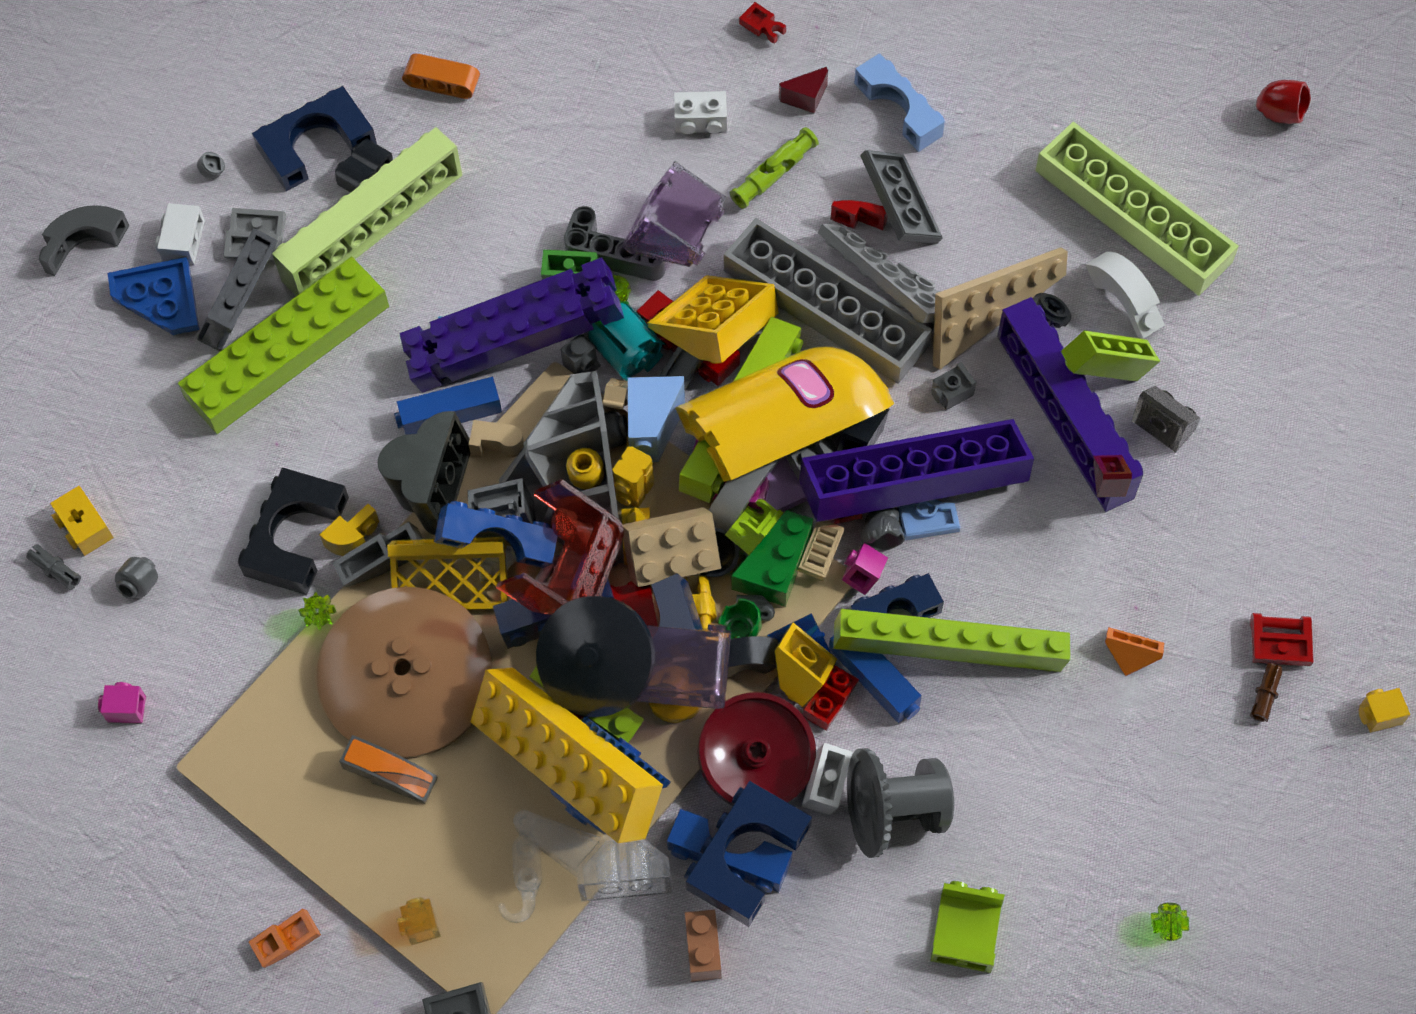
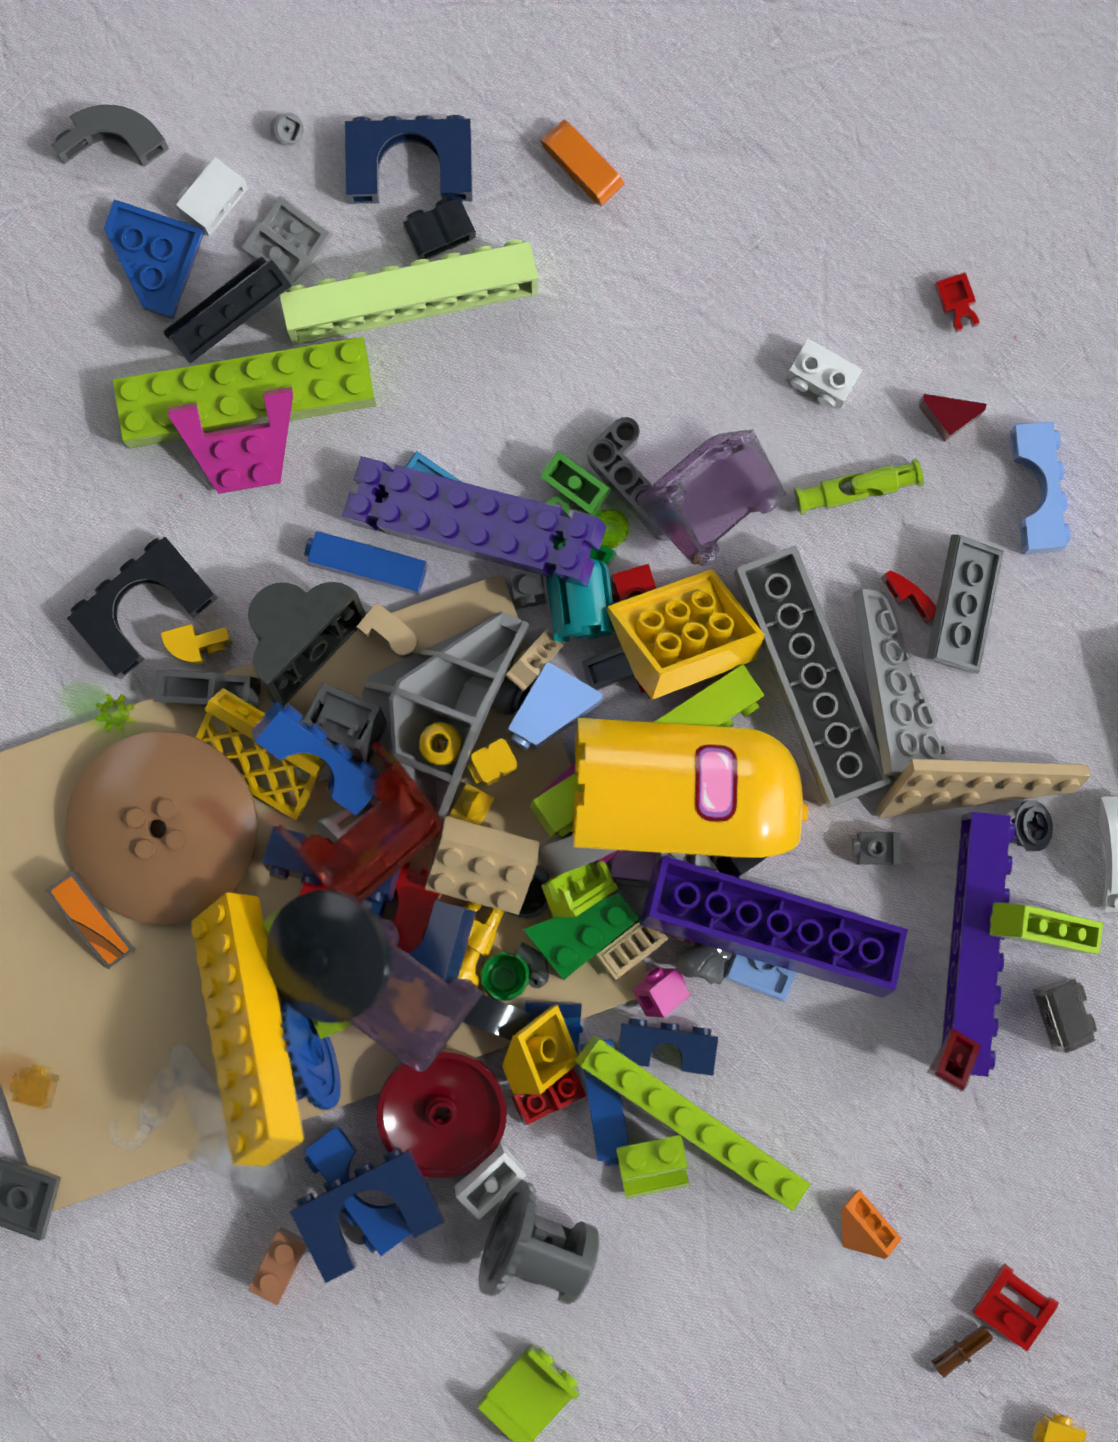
camera: 25 degrees right, 20 degrees up
none -> dark pink wing [168,387,293,494]
none -> lime panel [616,1135,689,1199]

